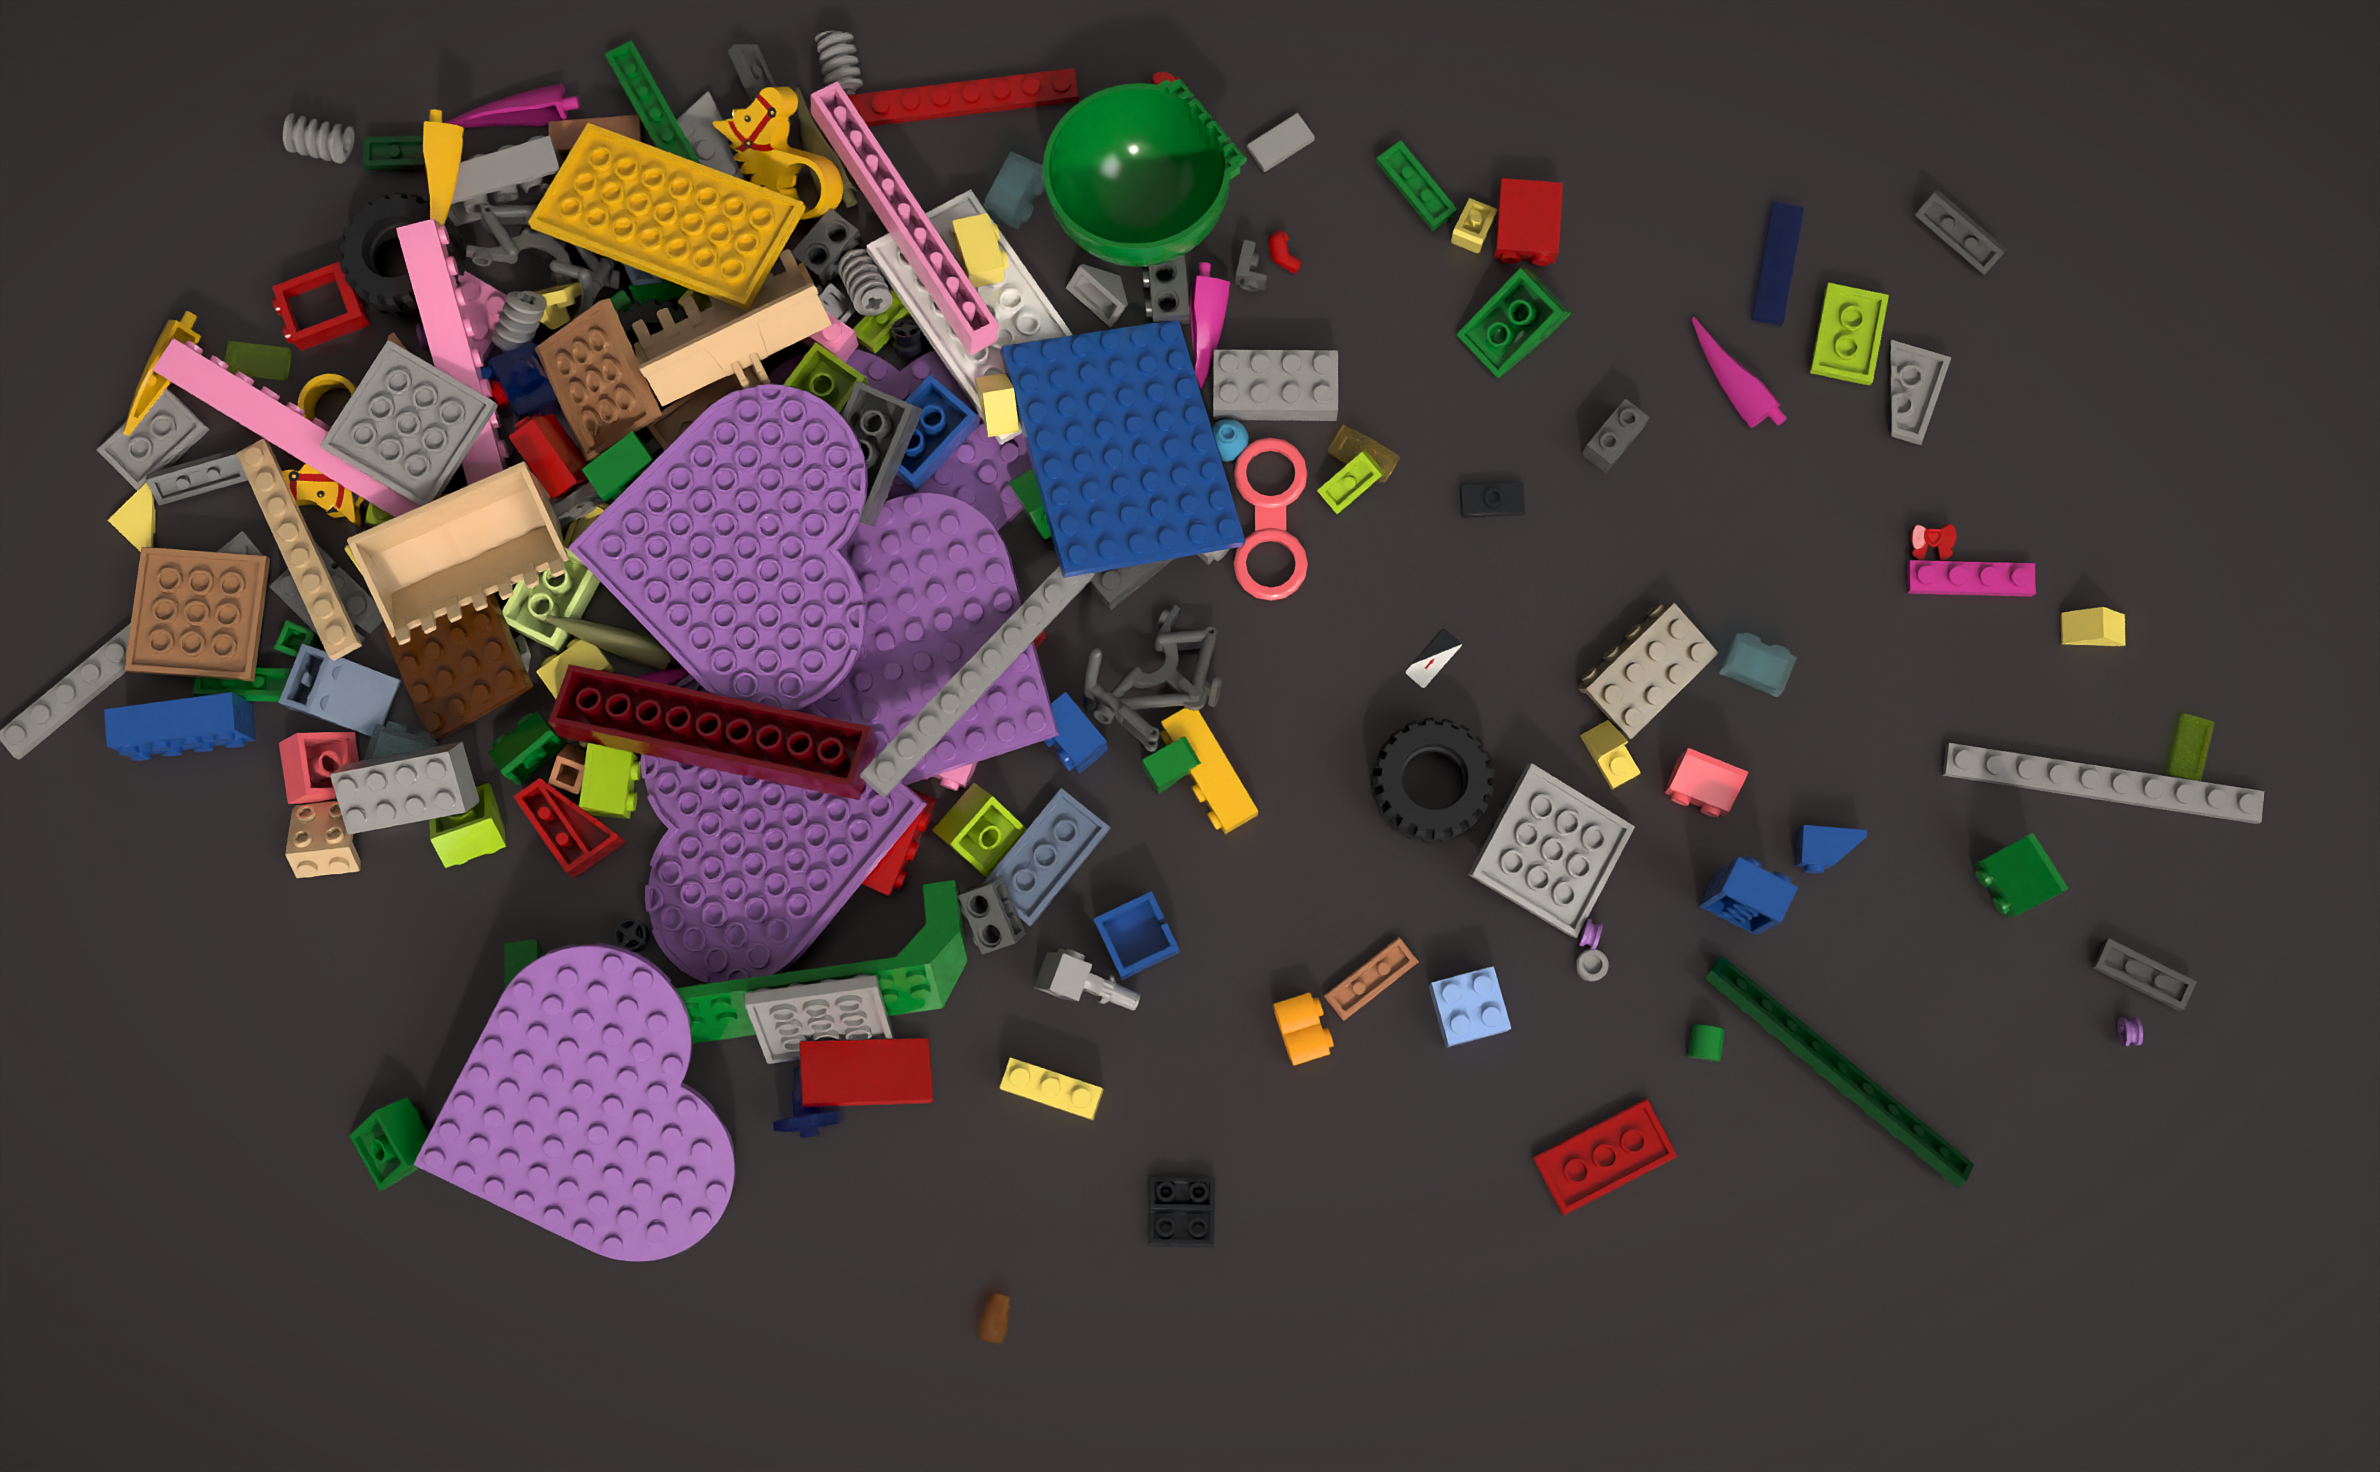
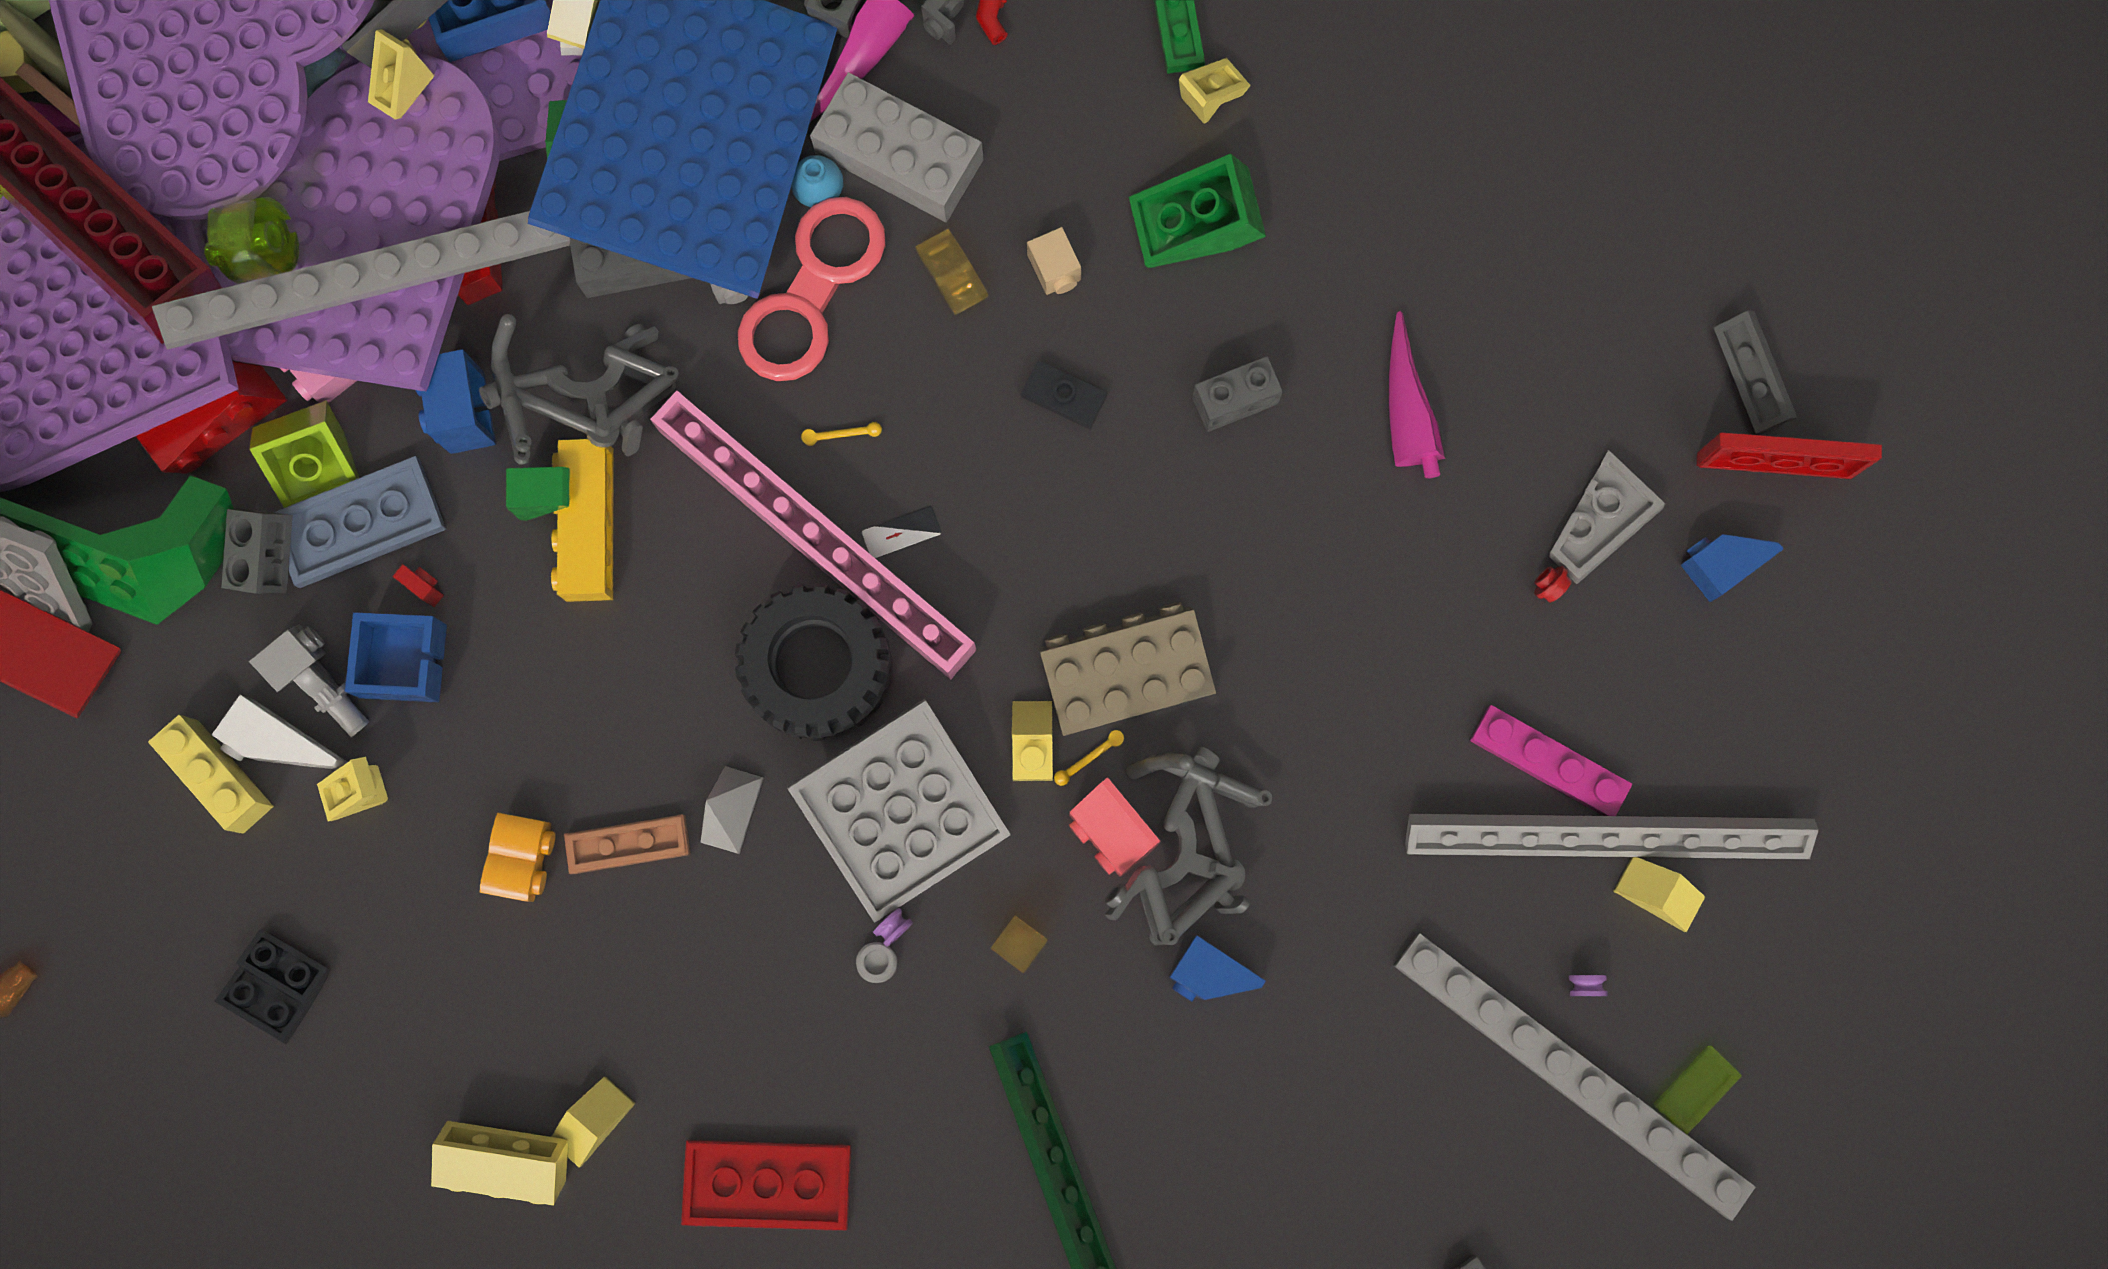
camera: 30 degrees right, 0 degrees up
lime plate [1317,450,1385,514] -> none
light blue brick [1429,966,1511,1048] -> none
red brick [1494,178,1563,266] -> none
green brick [1687,1024,1725,1062] -> none
blue brick [1699,856,1798,936] -> none
clear light blue brick [1719,633,1797,697] -> none
clear blue tile [1751,202,1804,326] -> none
lime plate [1809,283,1889,386] -> none
red piece [1910,524,1957,561] -> none
green slope [1974,833,2069,919] -> none
none -> nougat tile [15,63,80,127]
none -> clear neon green brick [204,197,299,284]
none -> white slope [212,695,347,769]
none -> light yellow slope [317,757,388,821]
none -> light yellow slope [368,29,434,120]
none -> red plate [393,564,444,607]
none -> light yellow brick [431,1121,568,1205]
none -> light yellow slope [551,1076,635,1167]
none -> bright pink brick [650,390,976,680]
none -> light grey slope [701,766,764,854]
none -> yellow hinge [801,422,882,446]
none -> clear yellow brick [991,915,1048,974]
none -> tan brick [1027,227,1081,295]
none -> yellow hinge [1054,730,1124,786]
none -> dark grey piece [1105,747,1272,945]
none -> light grey plate [1405,814,1819,859]
none -> red plate [1534,566,1572,603]
none -> medium lavender bush [1569,975,1608,996]
none -> blue slope [1681,534,1783,602]
none -> red tile [1697,433,1882,479]

